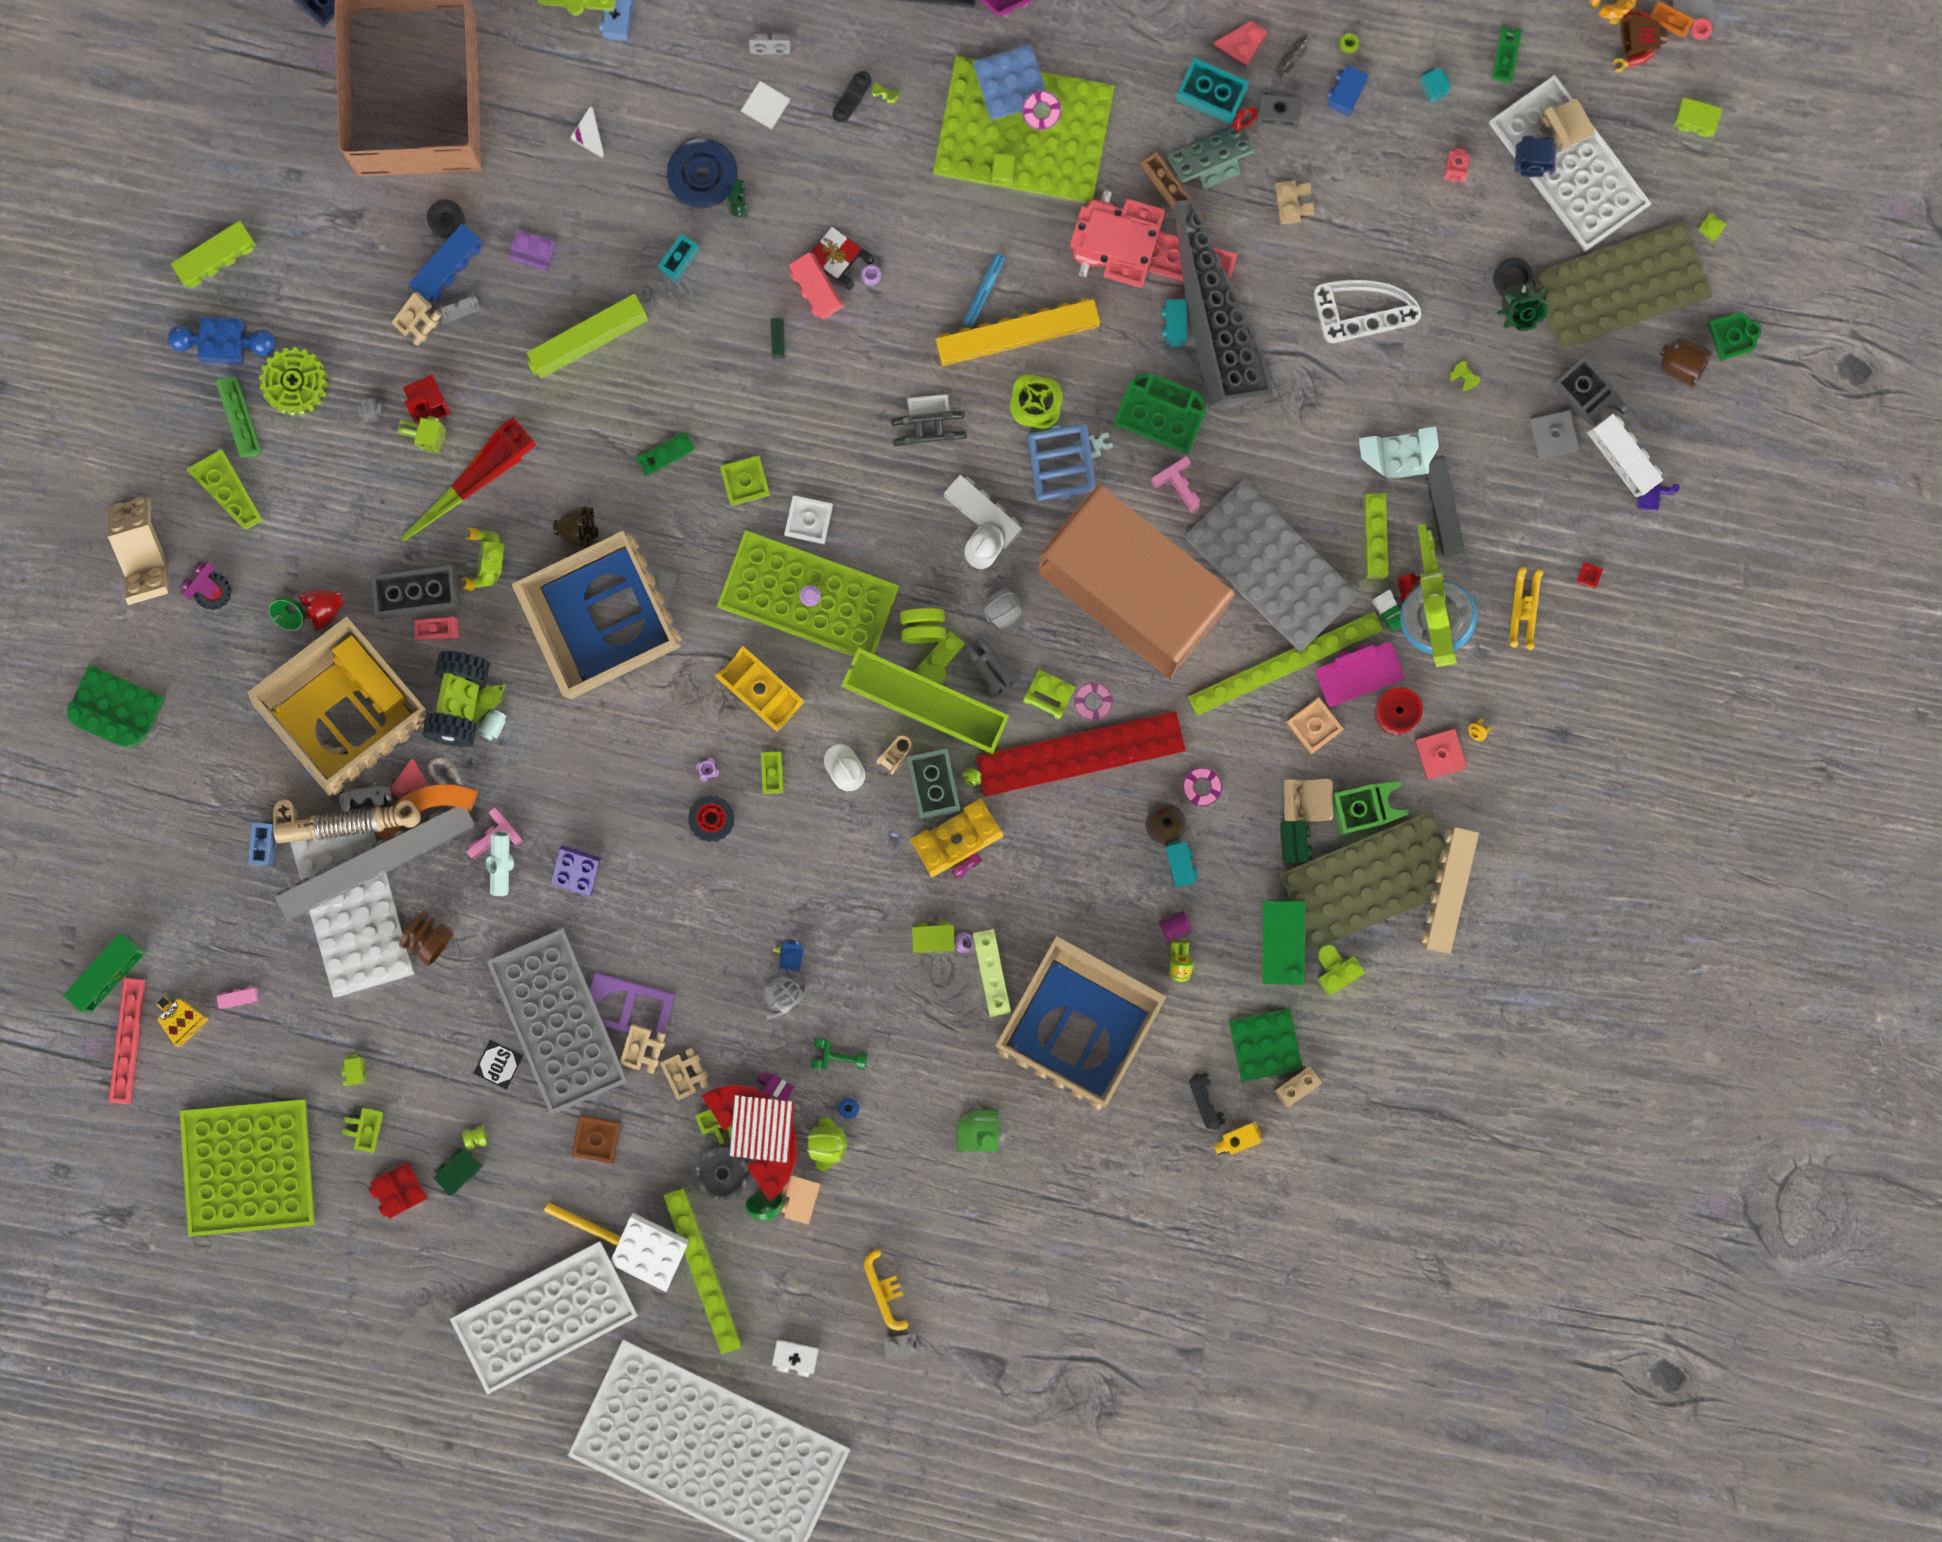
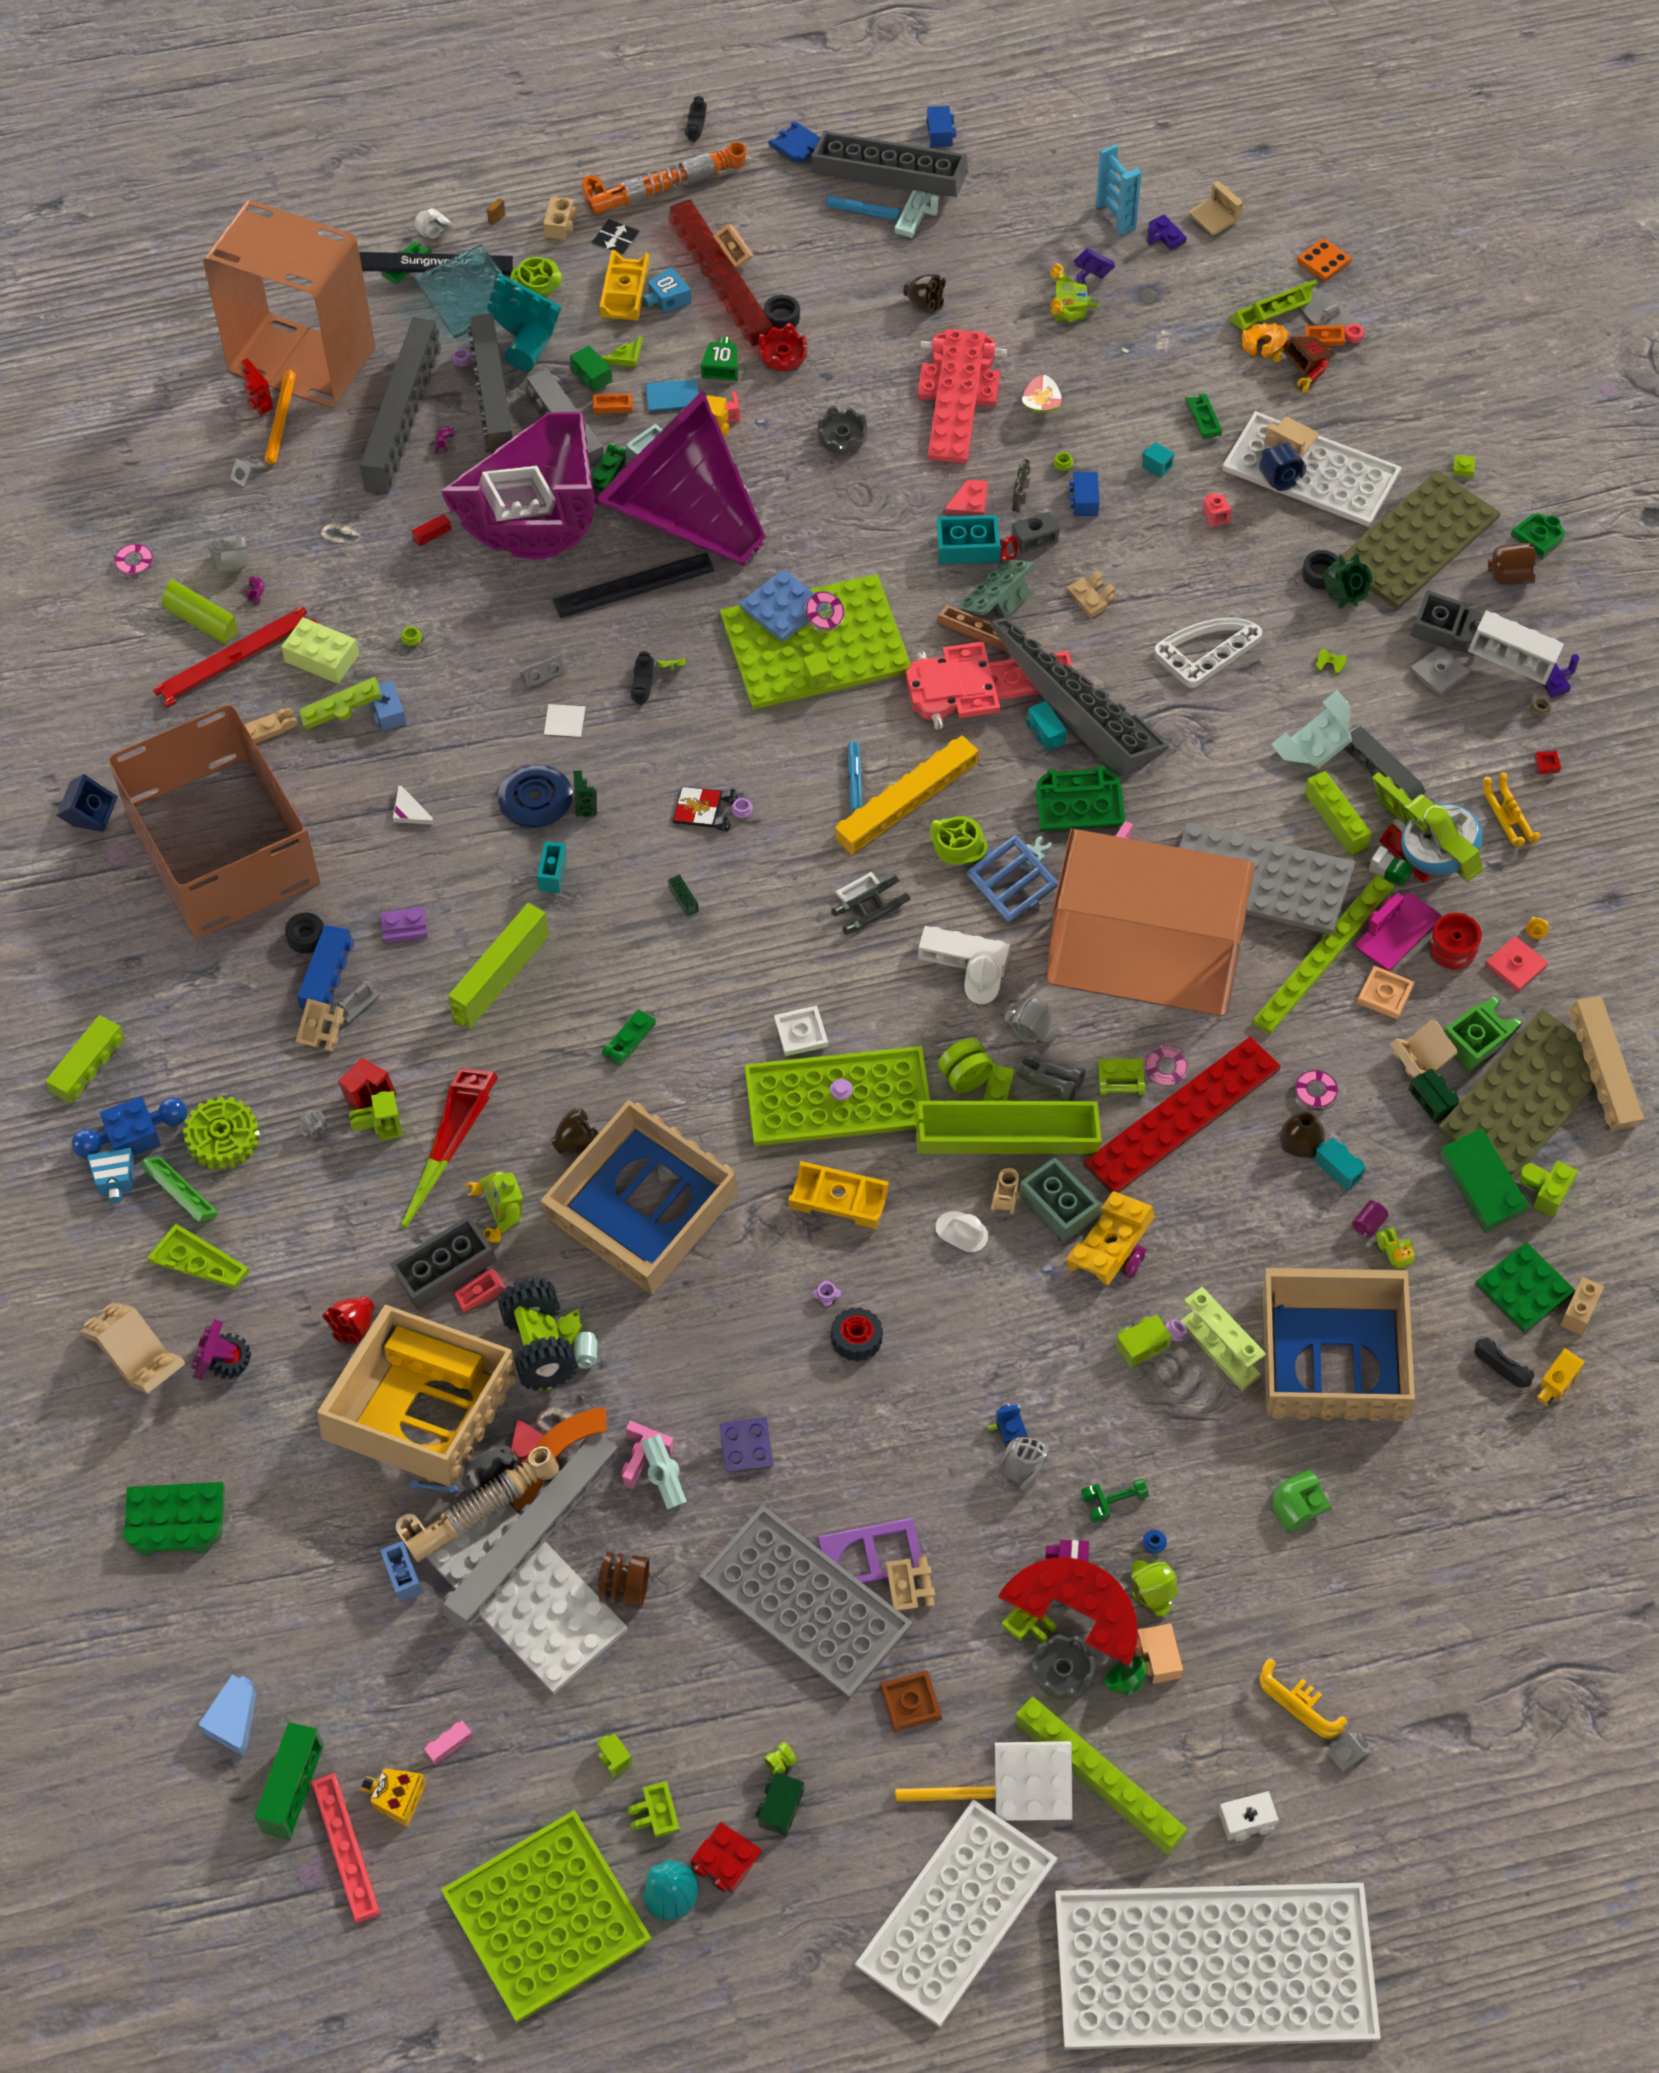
camera: 25 degrees left, 25 degrees down
green piece [269,596,306,631] -> none
sticker [473,1040,523,1090] -> none
tan plate [660,1048,710,1101] -> none
lime plate [720,455,770,506] -> none
sticker [730,1096,794,1163] -> none
lime plate [761,751,784,794] -> none
coral brick [789,252,844,319] -> none
lime plate [962,768,982,786] -> none
lime brick [1673,97,1723,137] -> none
none -> dark azure torso [87,1148,135,1203]
none -> light blue slope [198,1675,257,1757]
none -> teal hair [642,1860,699,1921]
none -> dark tan plate [1530,697,1551,717]

